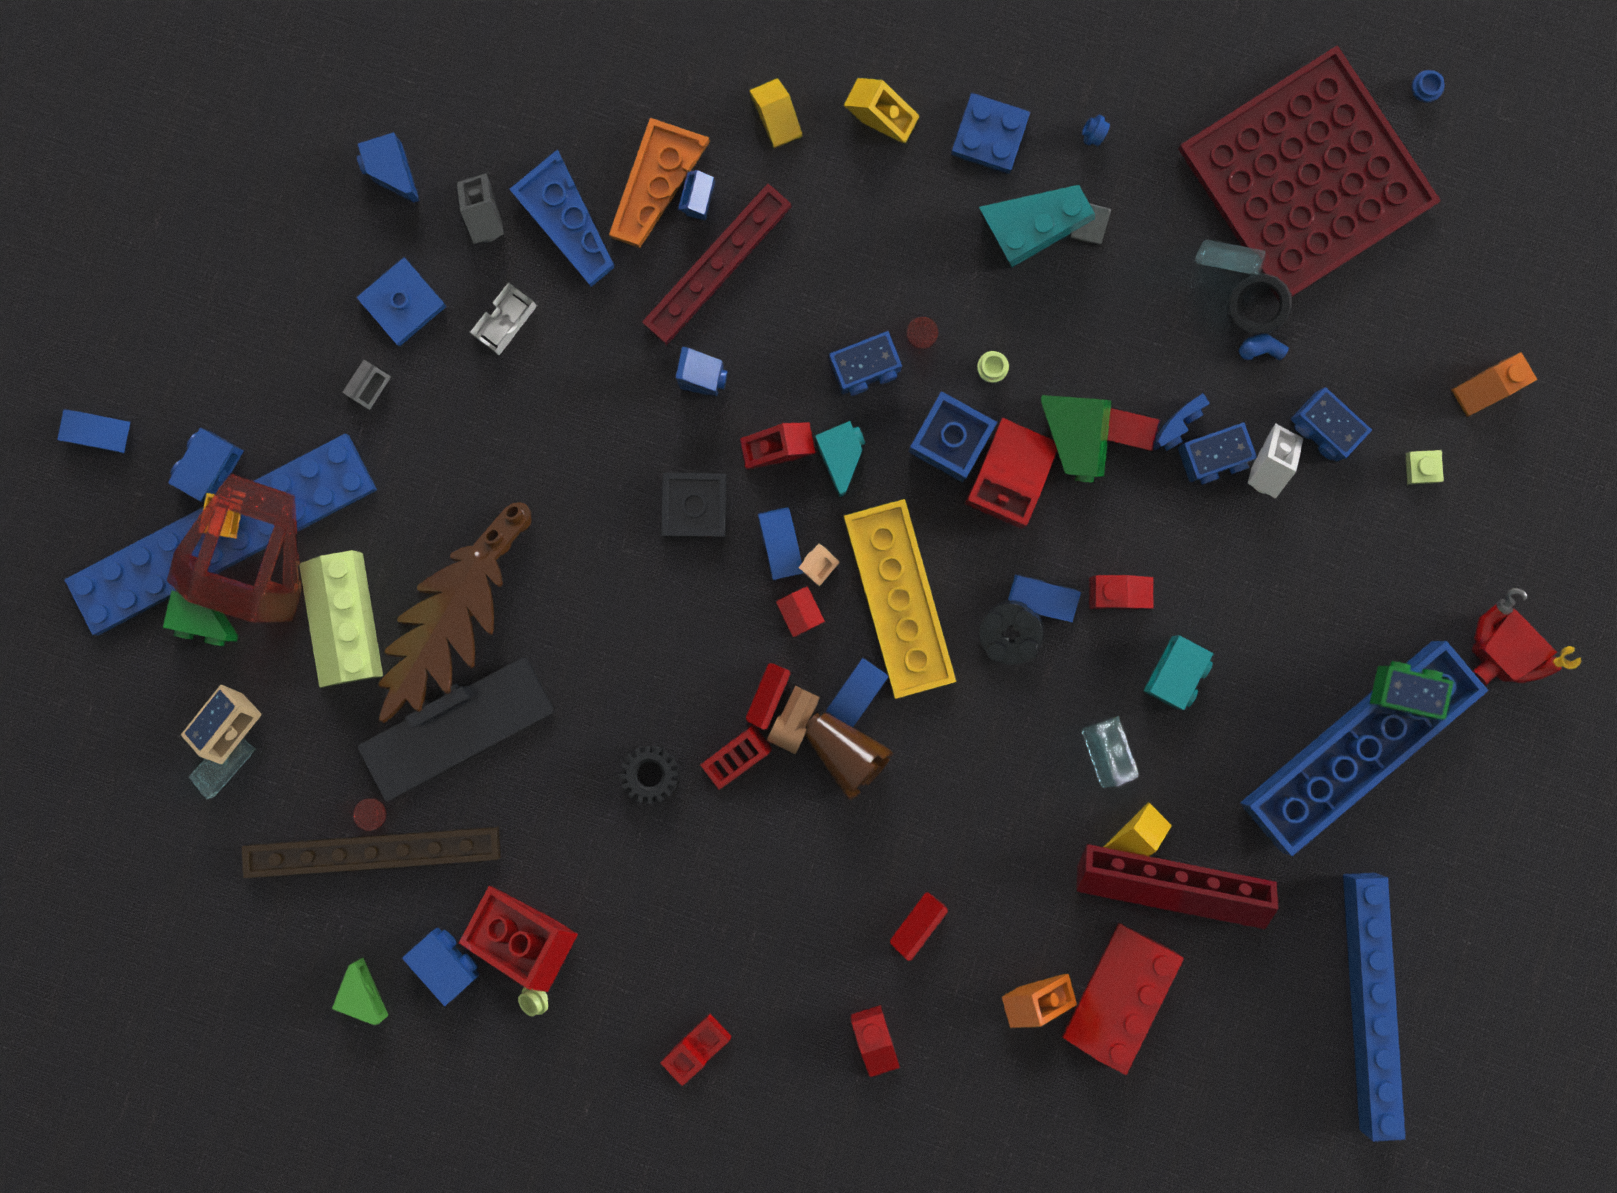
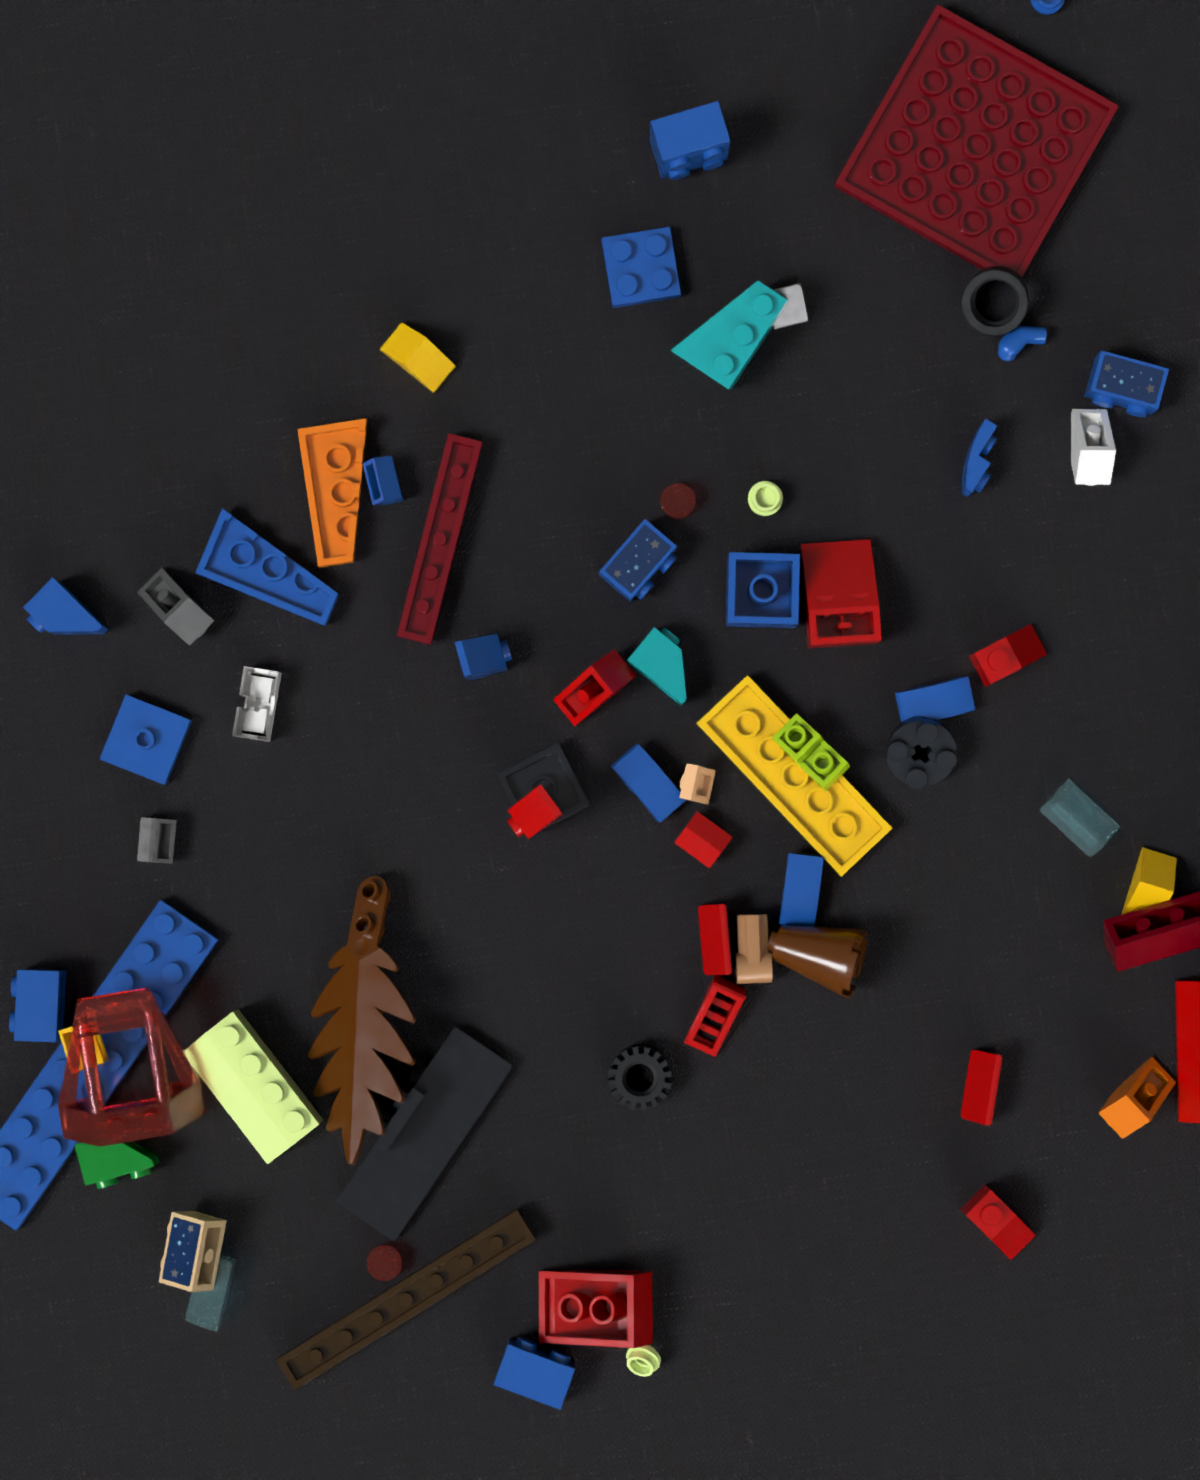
camera: 25 degrees left, 0 degrees up
bright green slope [332,958,389,1025] -> none
red slope [660,1014,732,1086] -> none
yellow slope [844,78,919,143] -> none
green slope [1041,395,1111,482] -> none
blue plate [1082,114,1110,146] -> none
red slope [1108,408,1161,451] -> none
teal brick [1143,635,1214,710] -> none
brick [1177,422,1257,485] -> none
clear light blue slope [1195,240,1266,275] -> none
none -> red slope [506,784,563,839]
none -> blue brick [649,101,730,180]
none -> lime slope [772,713,850,791]

